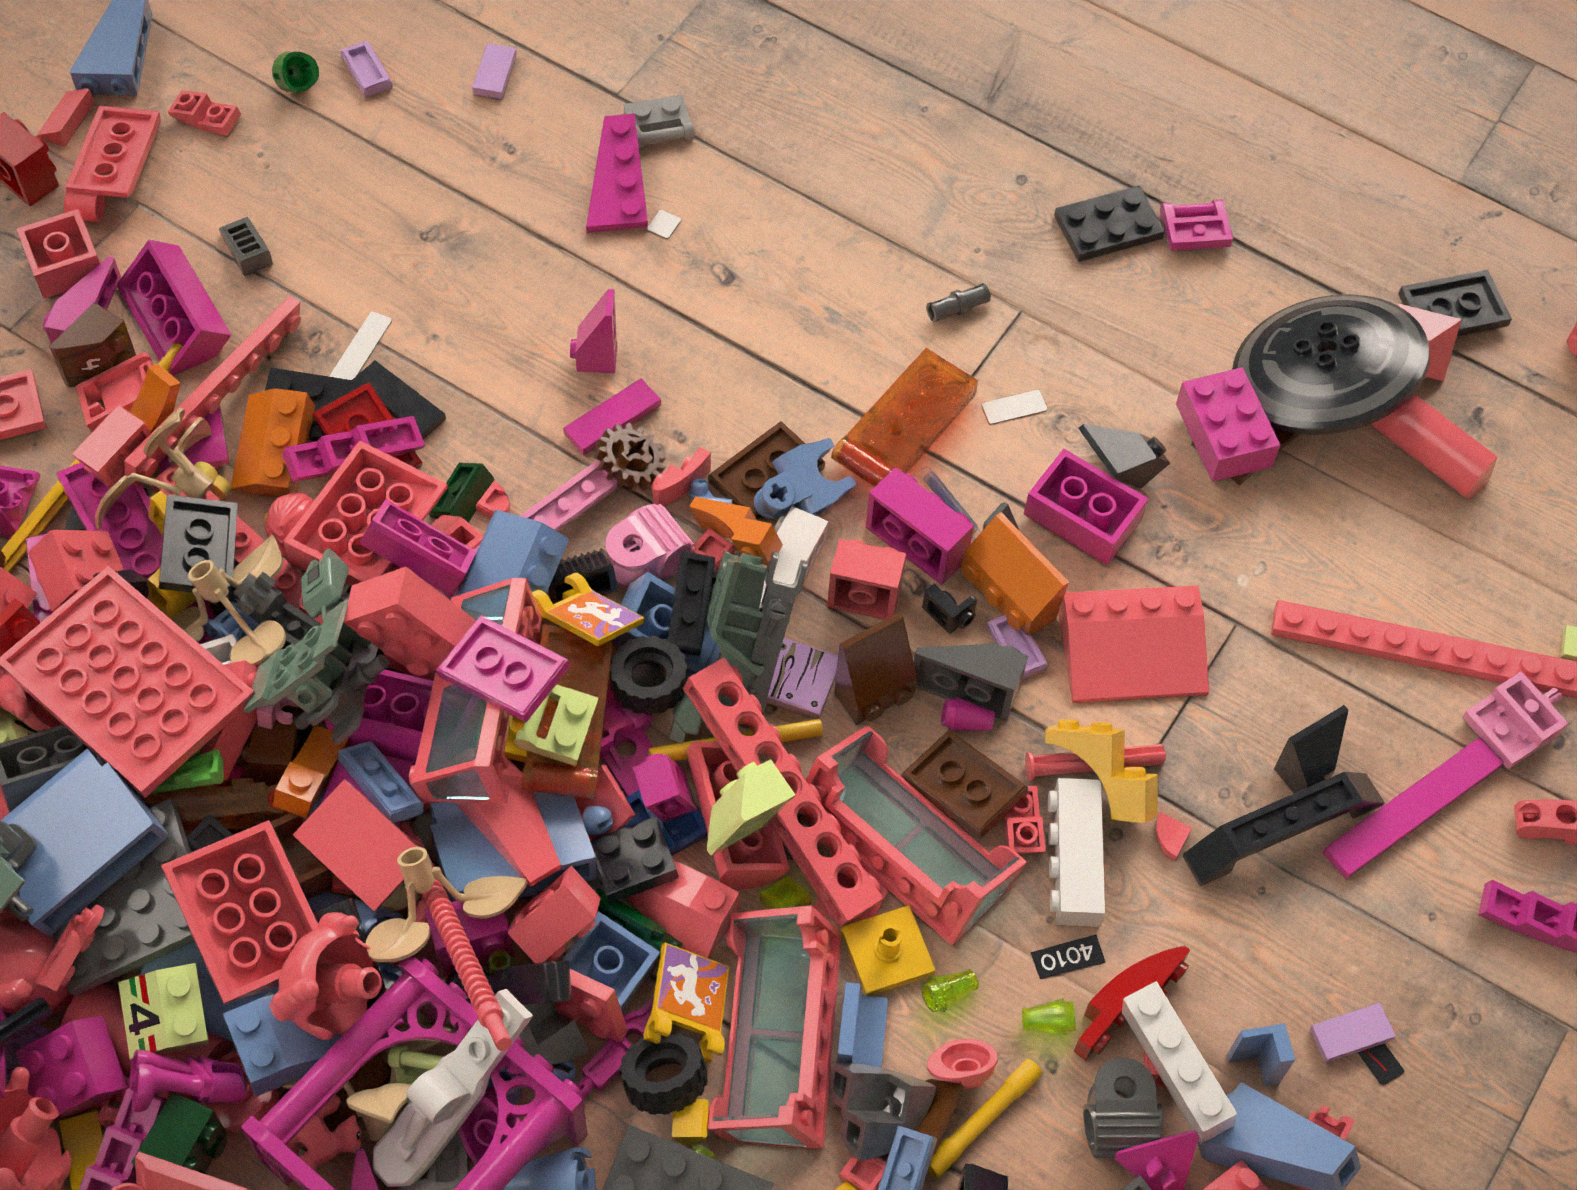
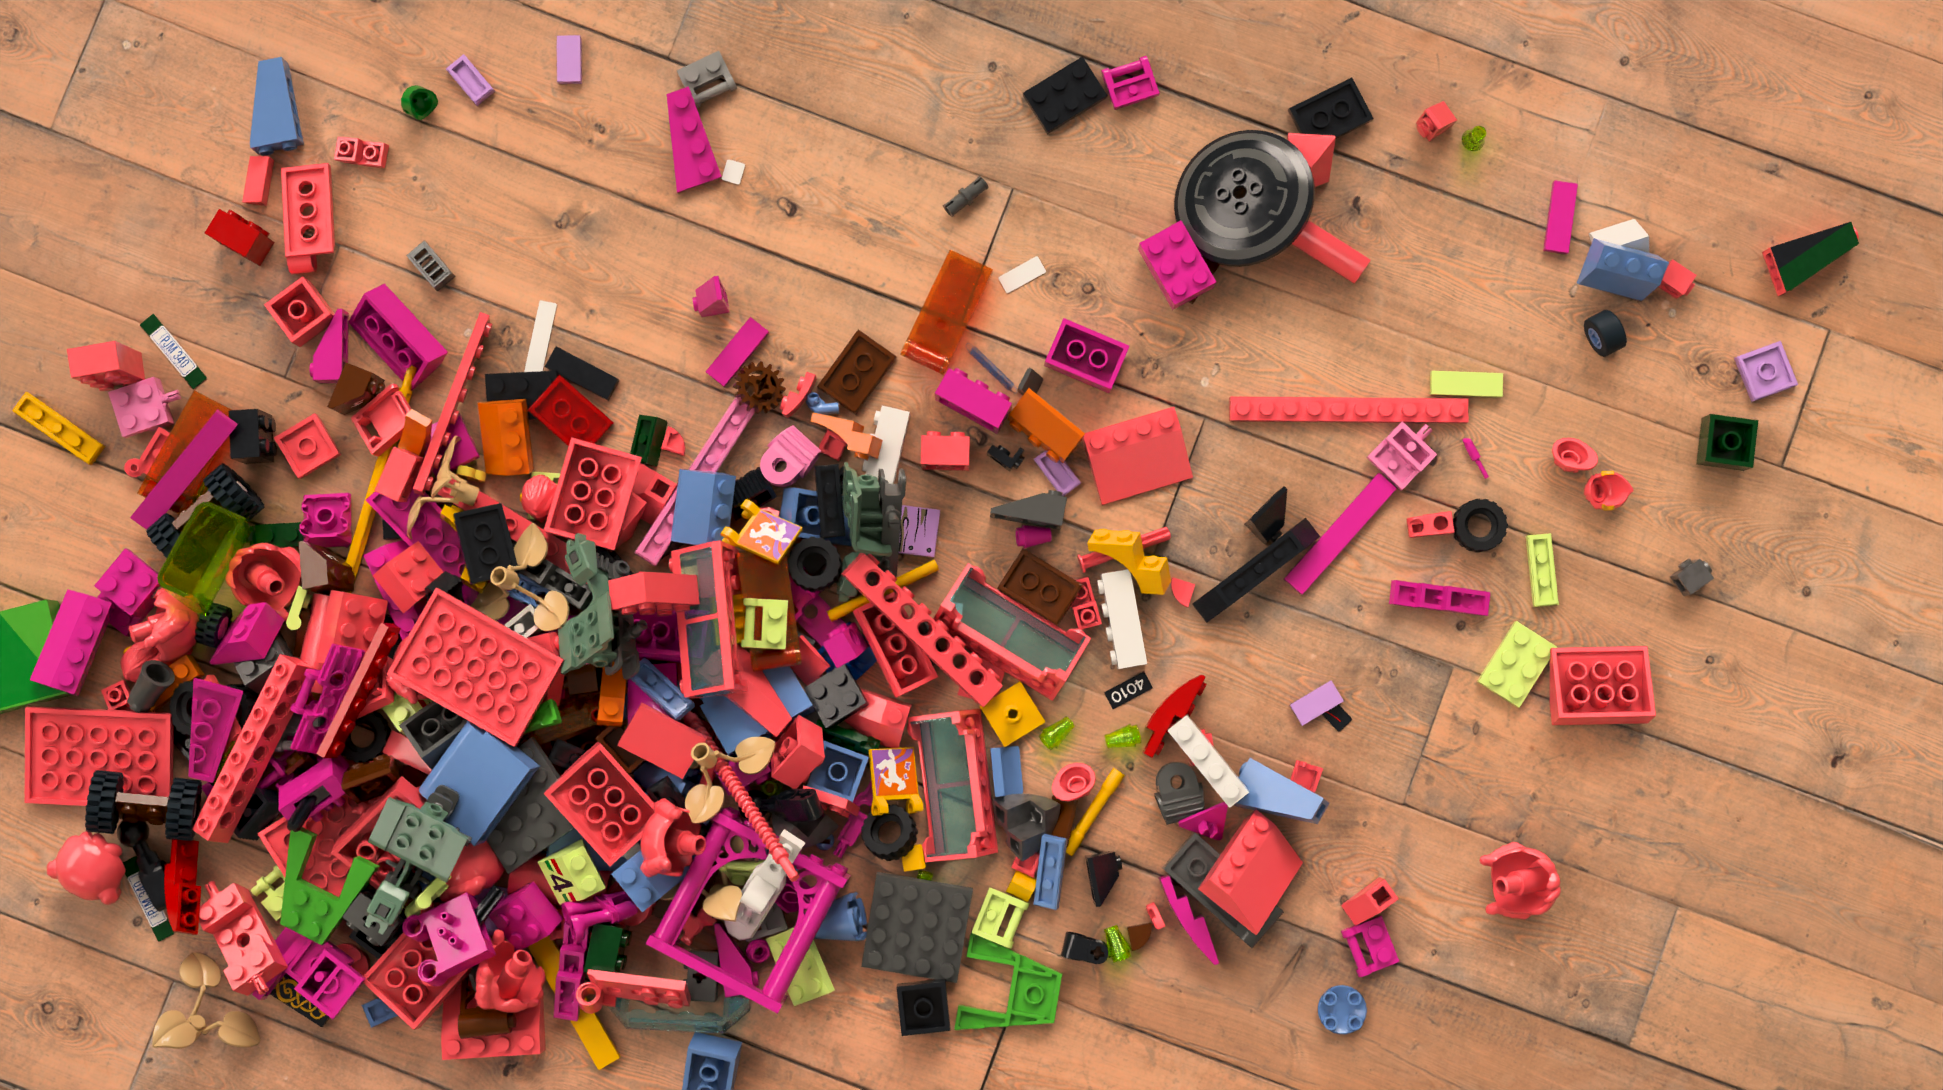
camera: 10 degrees left, 25 degrees up
coral hinge [34,905,105,992] -> none
dark grey gear [233,572,278,616] -> none
dark pink slope [282,416,425,483] -> none
dark pink slope [359,499,477,596] -> none
tile [436,616,571,722] -> none
medium blue hinge [583,806,613,835] -> none
yellowish green slope [707,759,796,856] -> none
medium blue piece [754,438,857,519] -> none
clear neon green plate [759,876,811,922] -> none
reddish brown slope [834,612,917,725] -> none
slope [1078,424,1170,488] -> none
medium blue panel [1226,1023,1295,1086] -> none

